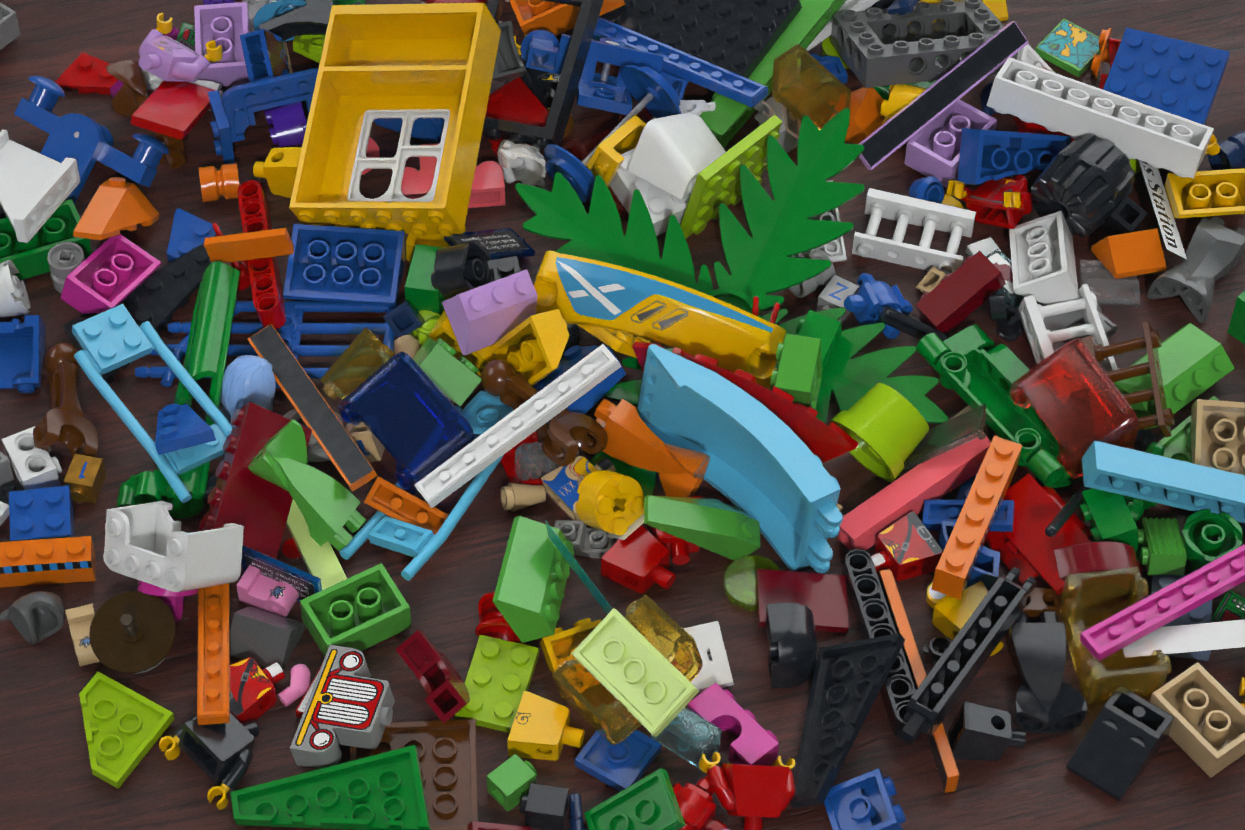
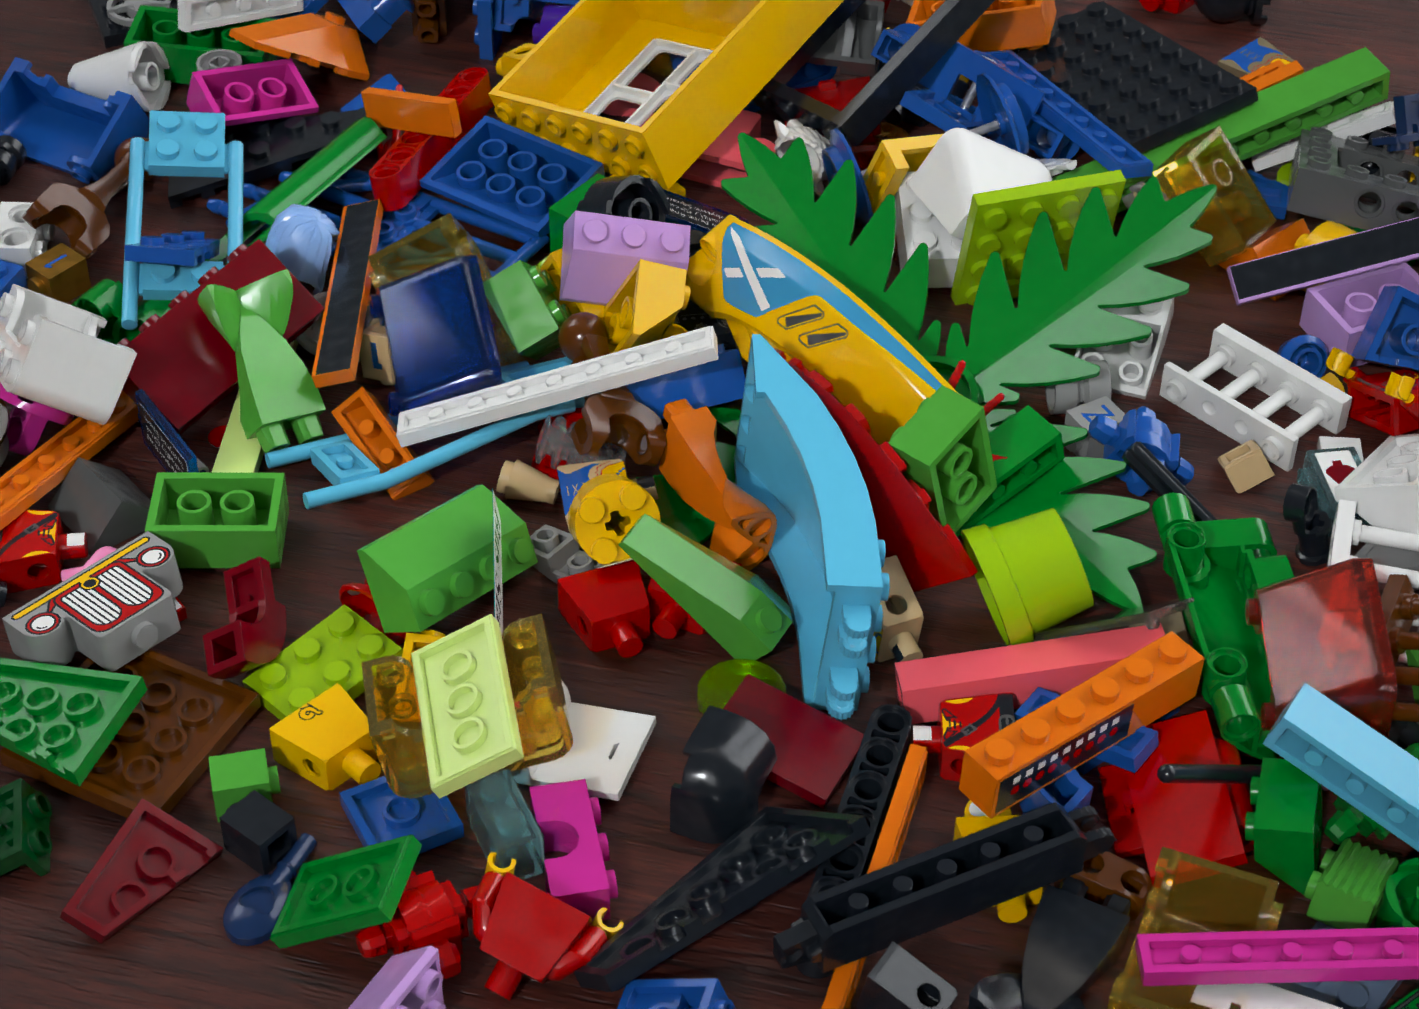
camera: 30 degrees right, 10 degrees down
orange wheel [199,163,240,202] -> none
bright pink leg [236,565,299,617] -> none
dark blue slope [383,301,425,338] -> none
dark red brick [915,250,1006,334] -> none
dark red arch [1054,542,1141,590] -> none

